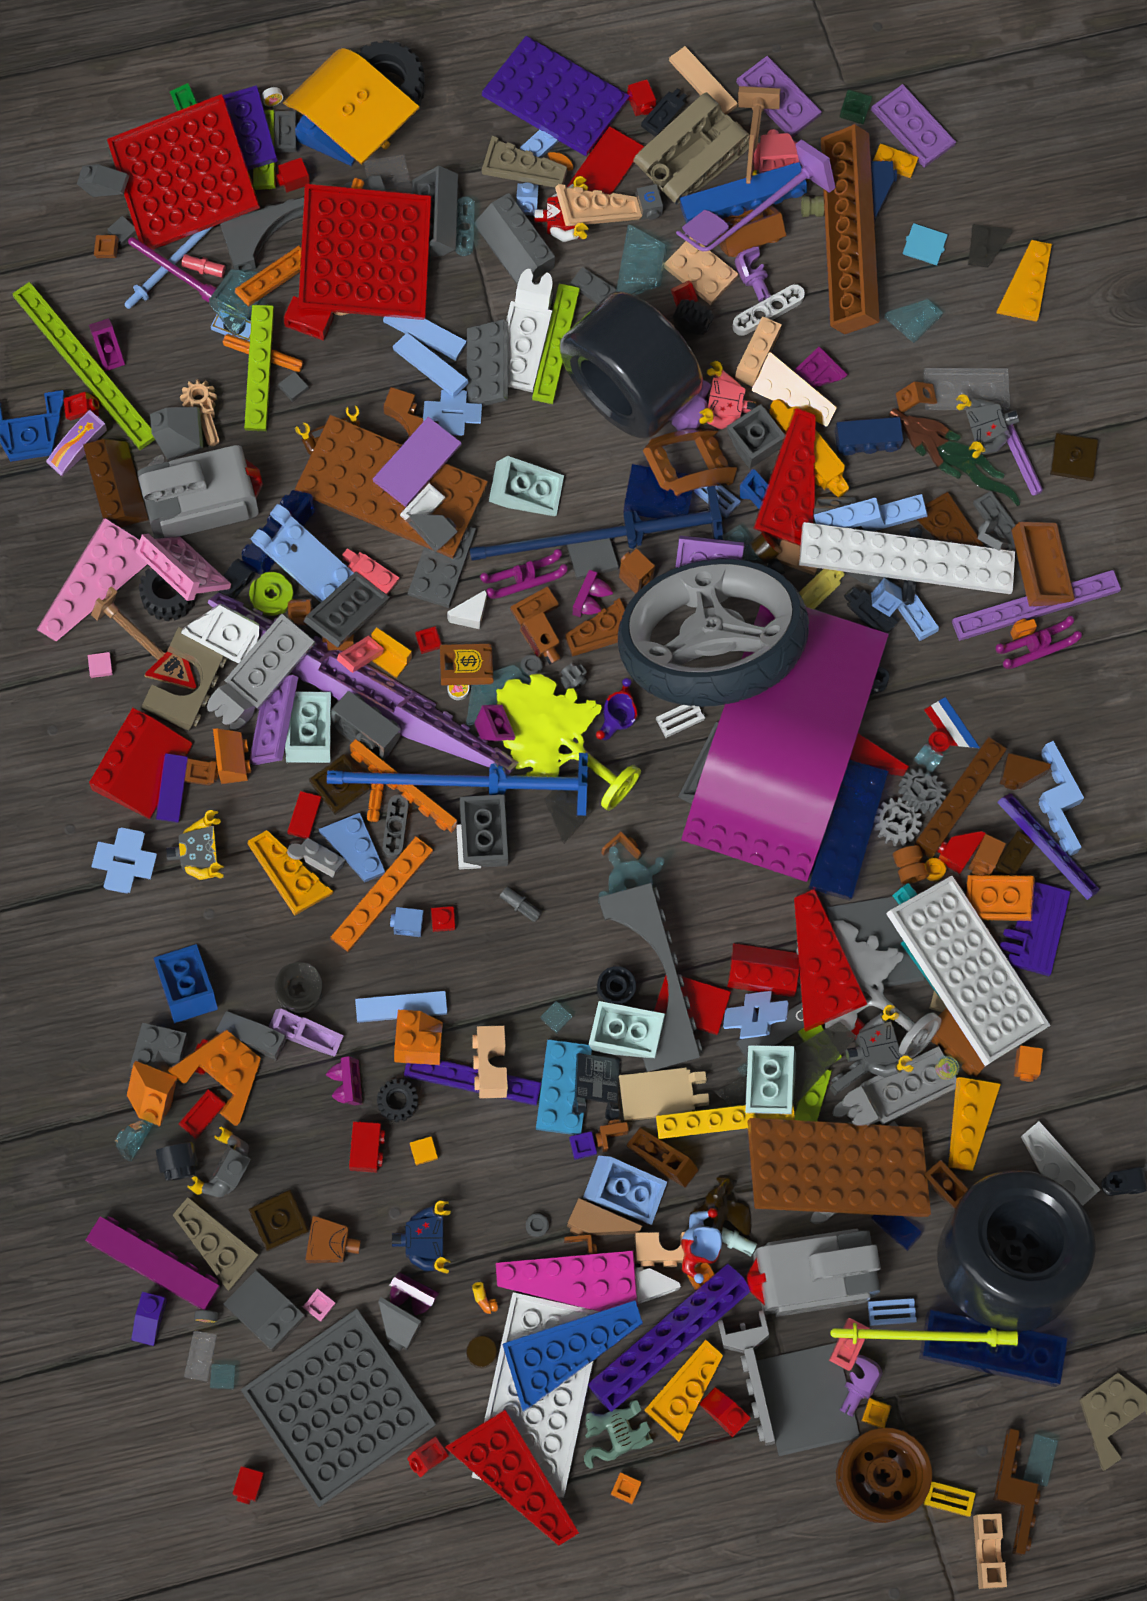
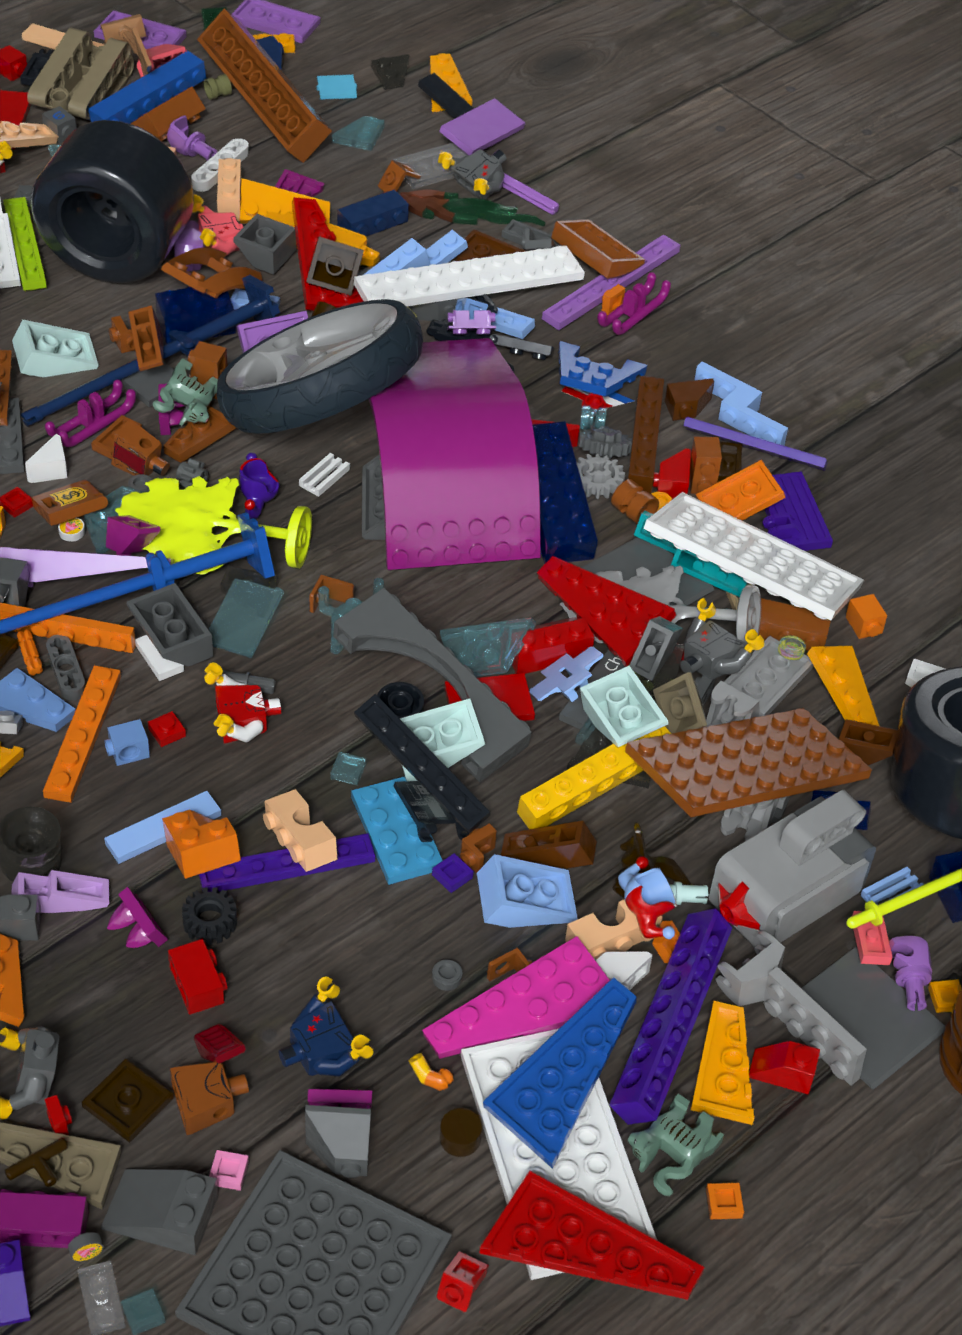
camera: 25 degrees left, 25 degrees down
light orange tile [410,1137,438,1166] -> none
medium nougat slope [567,1198,642,1236] -> none
tan tile [619,1068,709,1122] -> none
medium lavender piece [676,139,836,252] -> none
blue slope [740,469,768,509] -> none
dark brown plate [1050,433,1098,481] -> none
none -> dark brown piece [5,1138,68,1187]
none -> red plate [44,1095,72,1135]
none -> dark orange bracket [109,316,135,353]
none -> dark orange slope [128,305,164,371]
none -> sand green animal [152,358,218,426]
none -> dark red slope [194,1024,246,1064]
none -> torso [204,662,281,743]
none -> clear light blue piece [209,578,284,658]
none -> dark brown slope [306,236,364,295]
none -> black plate [354,694,490,834]
none -> black tile [418,73,474,119]
none -> medium lavender tile [439,98,525,155]
none -> clear light blue wing [440,617,536,677]
none -> hinge [447,310,496,335]
none -> hinge [490,334,554,360]
none -> wing [558,341,647,397]
none -> dark grey slope [629,616,683,681]
none -> dark tan slope [653,672,707,734]

